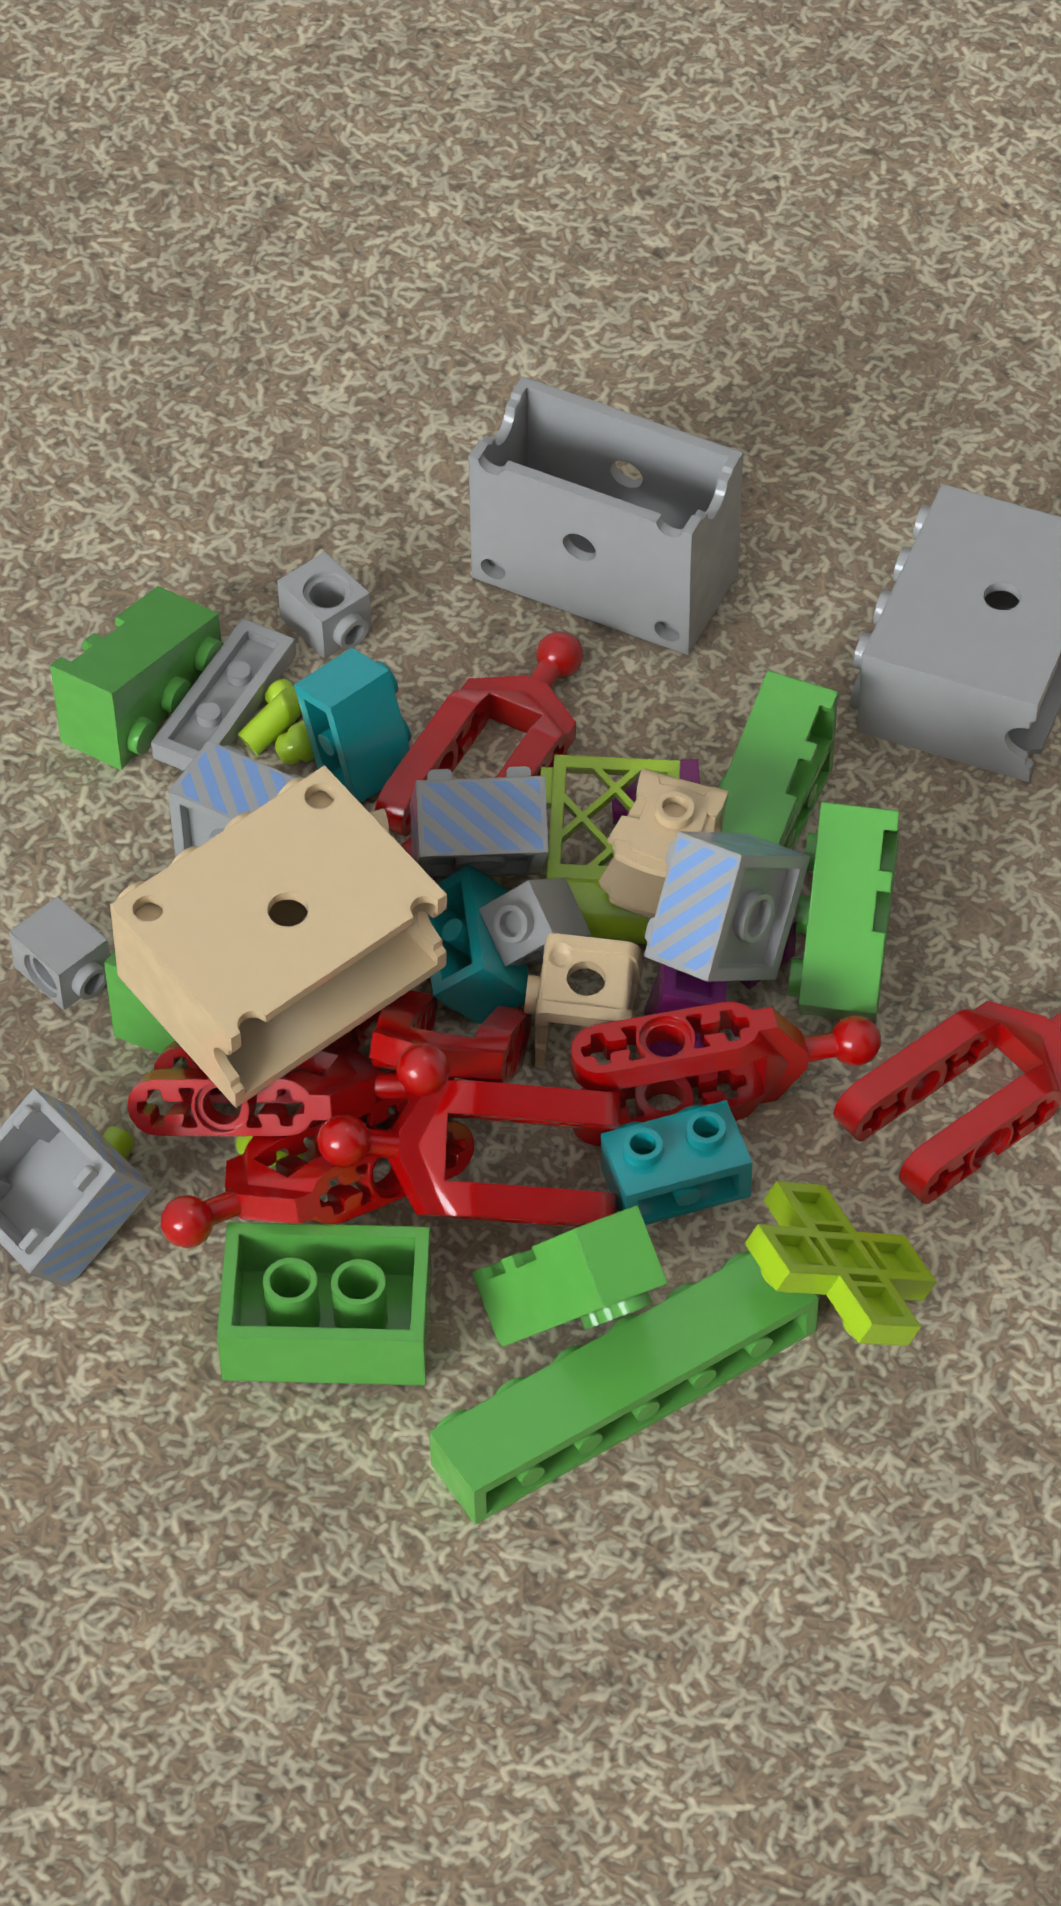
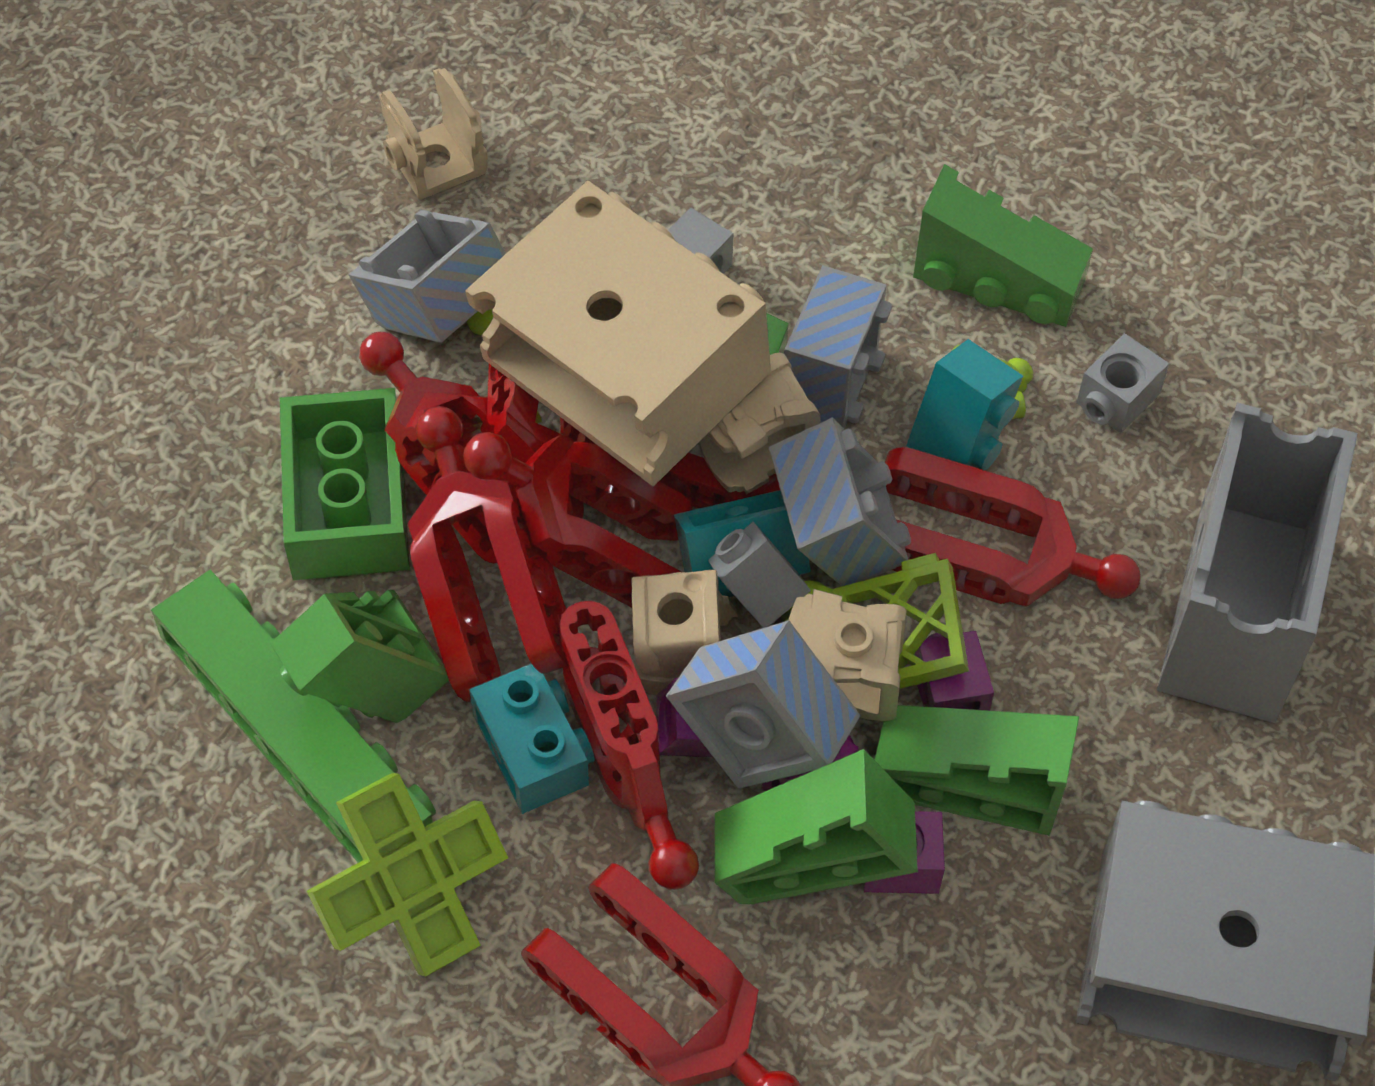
camera: 80 degrees right, 5 degrees up
light grey plate [151,618,296,770] -> none

